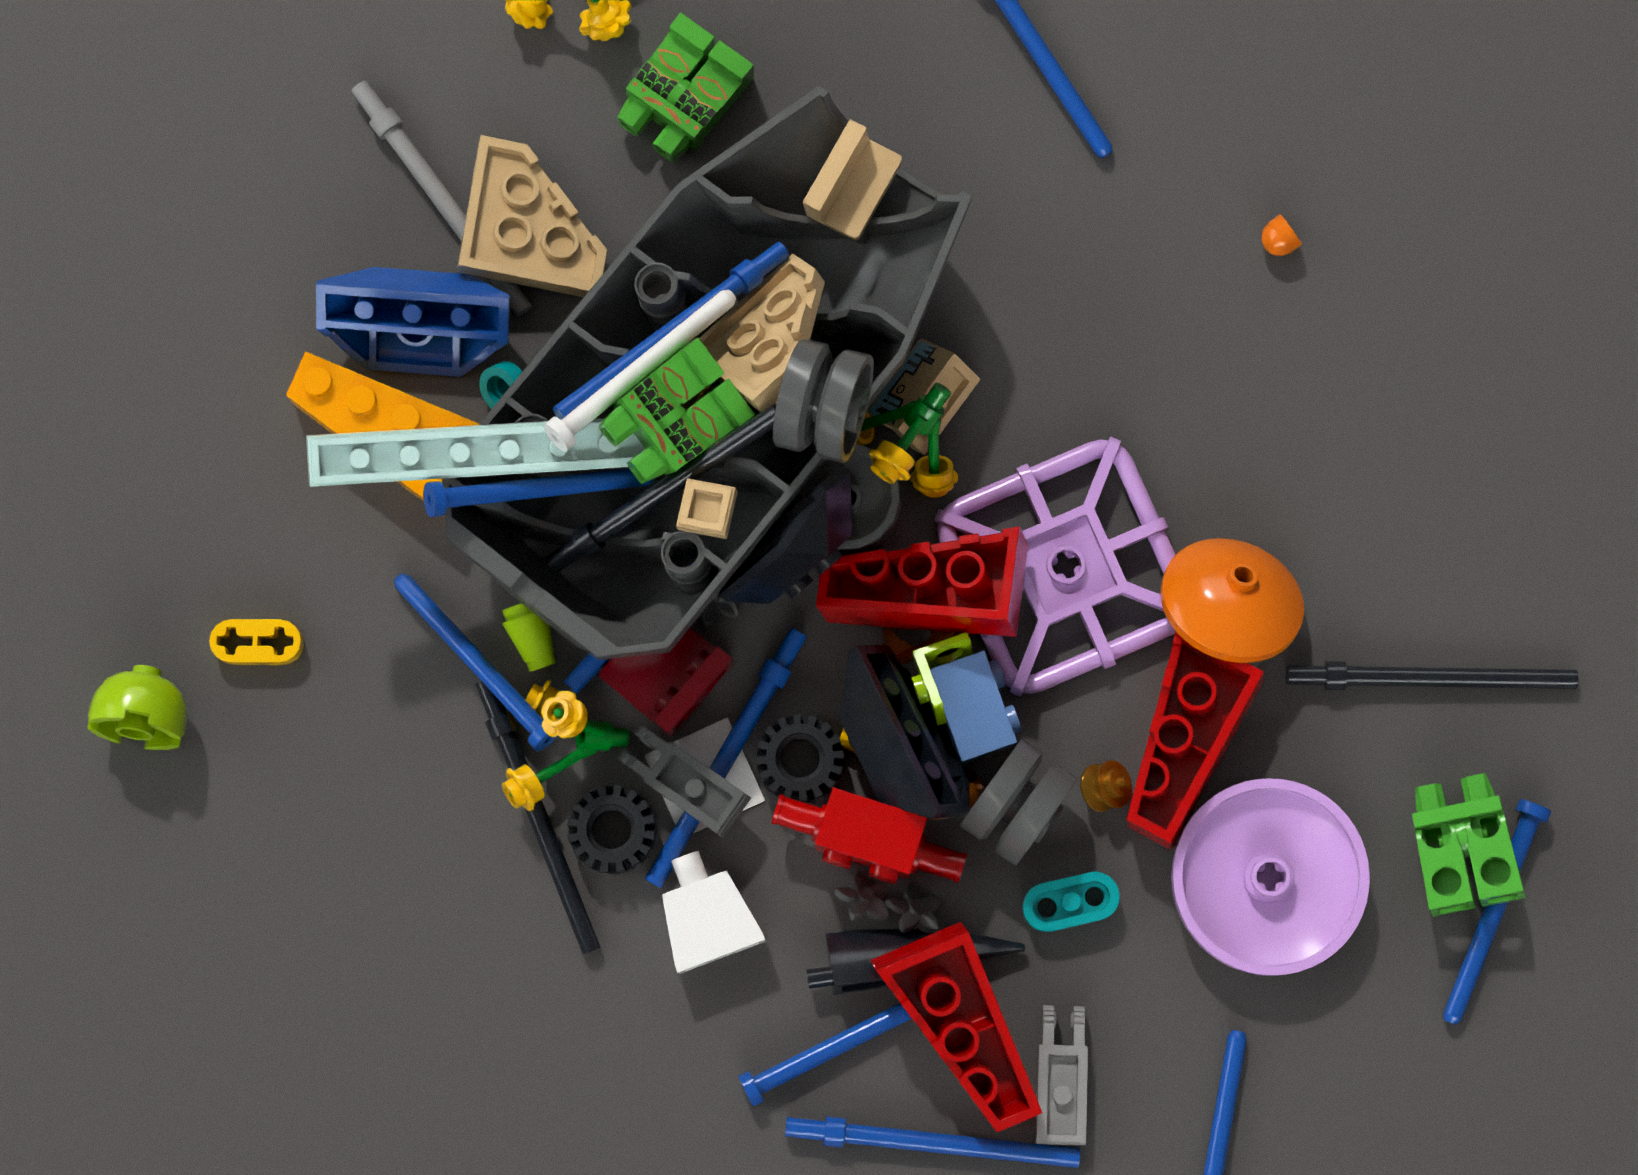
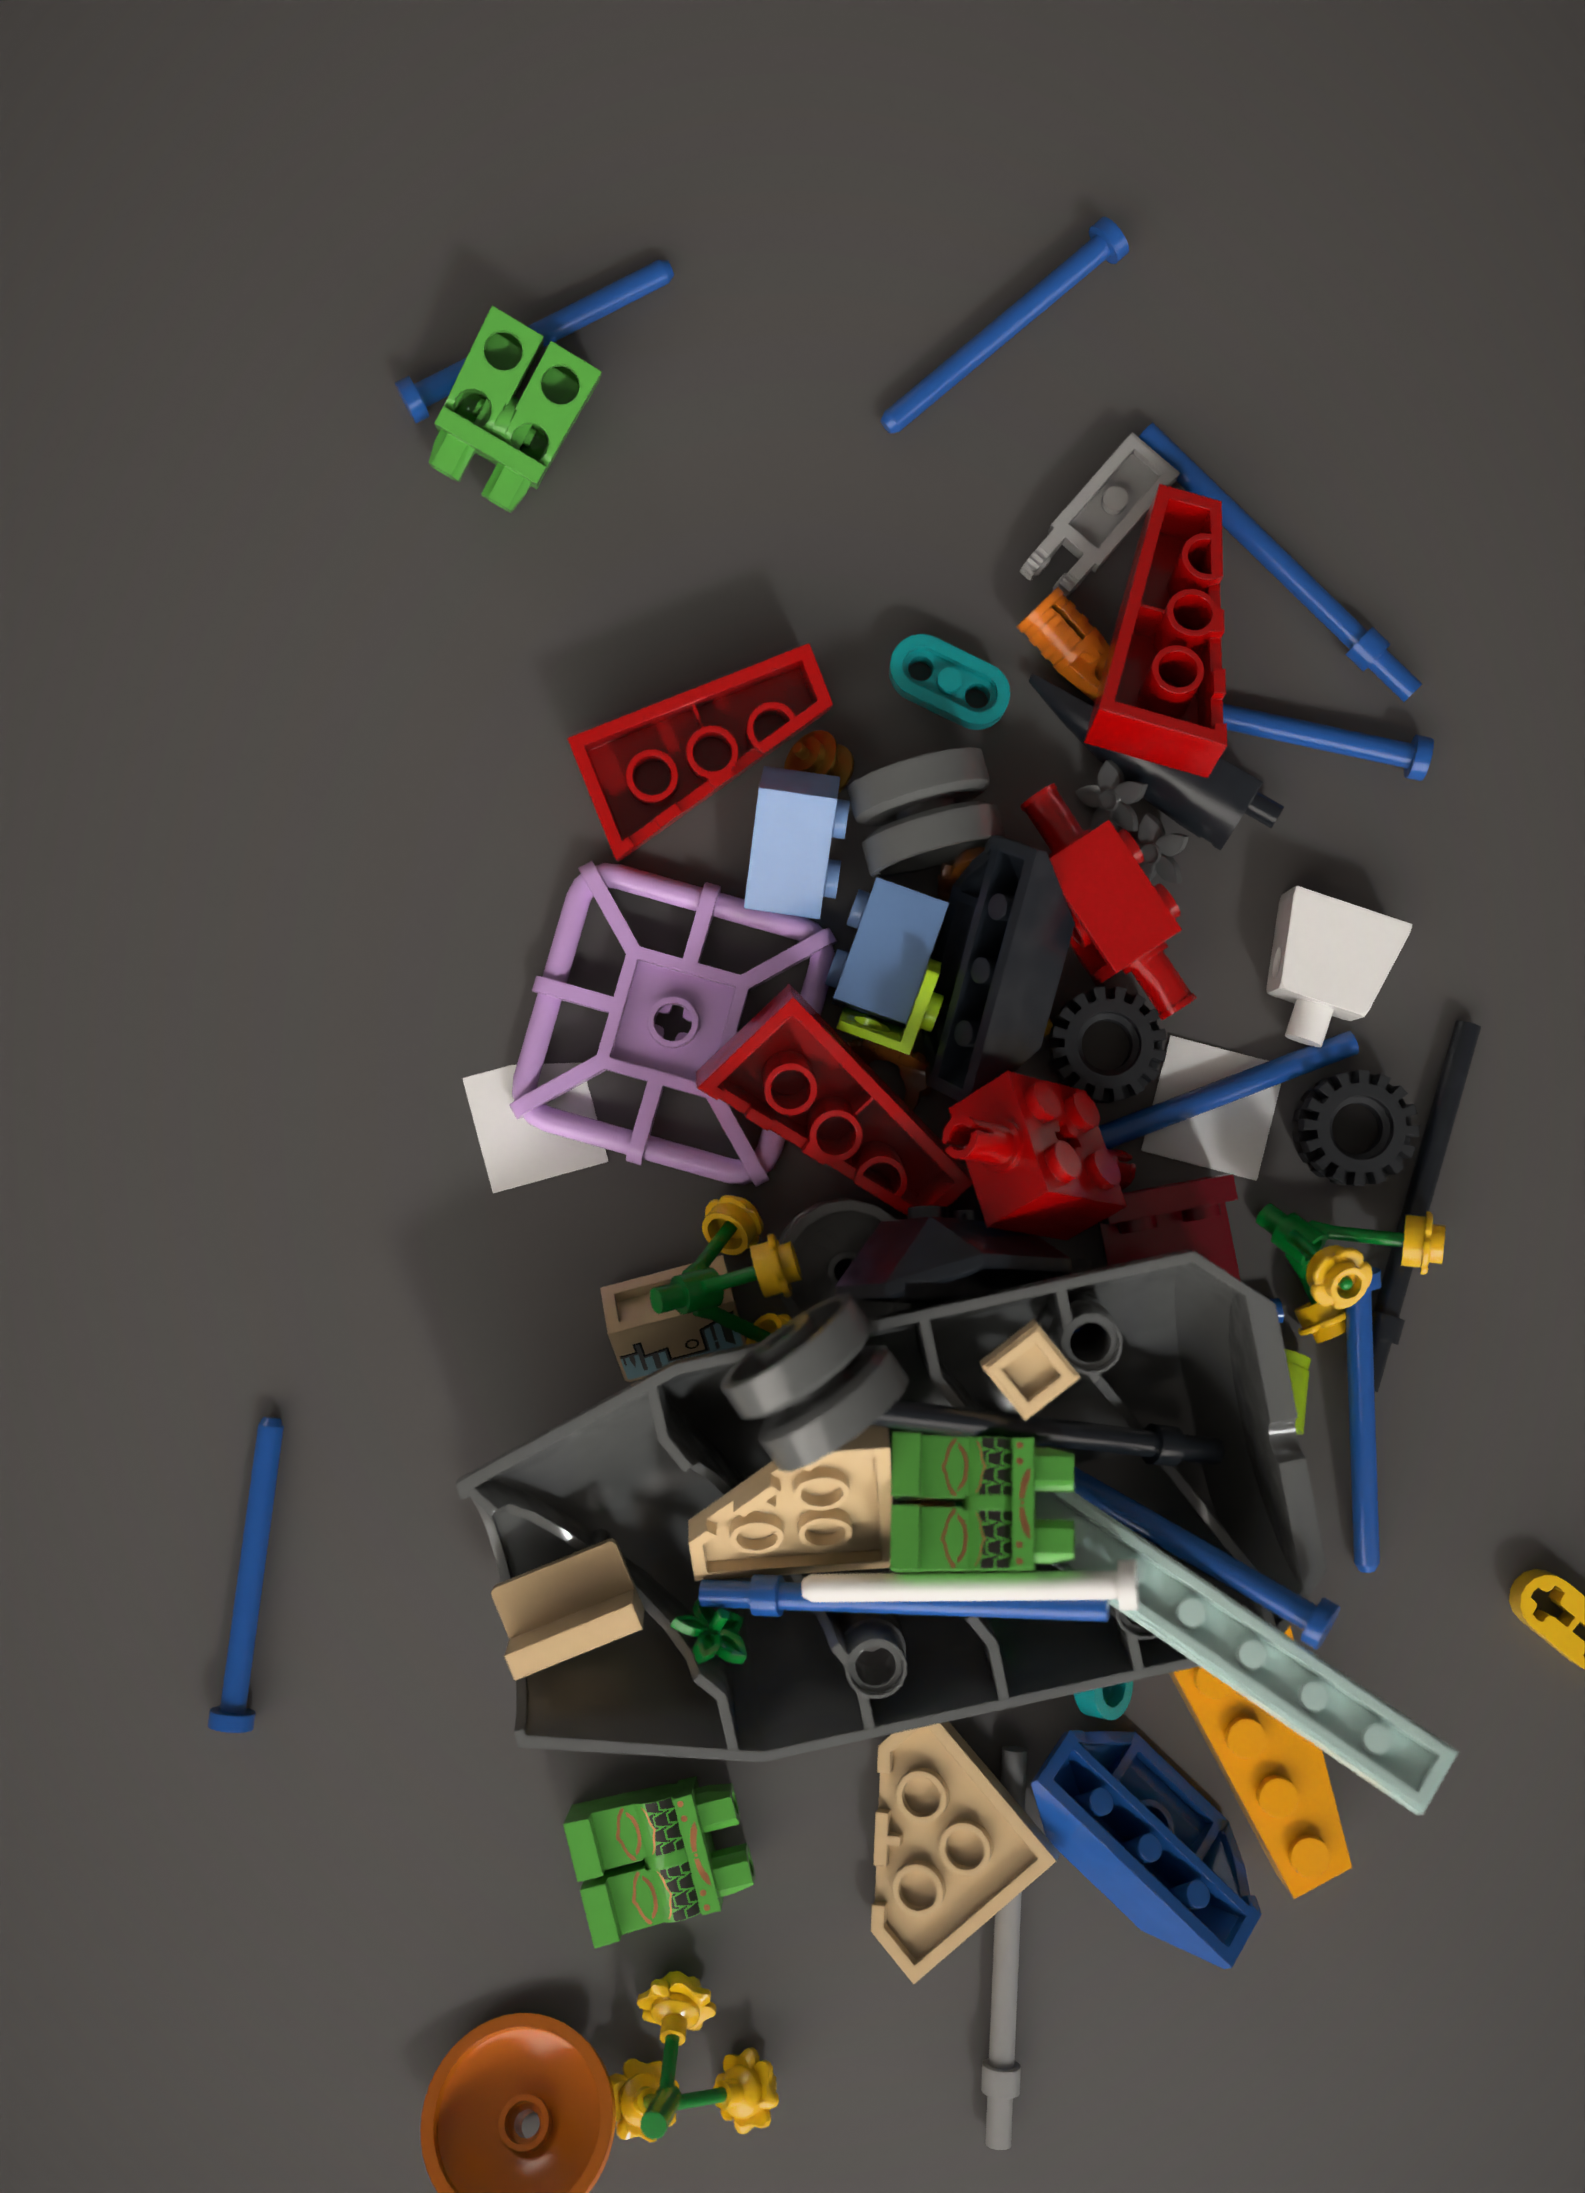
camera: 150 degrees left, 5 degrees up
dark grey hinge [618,725,751,838] -> none
orange dish [1160,538,1304,663] -> none
lavender dish [1171,778,1370,976] -> none
orange hinge [1261,214,1302,256] -> none
black bar [1285,661,1579,690] -> none
none -> white sticker [462,1062,609,1193]
none -> green plant [670,1597,747,1665]
none -> brick [744,766,850,919]
none -> red brick [942,1071,1136,1240]
none -> orange hinge [1016,587,1110,702]

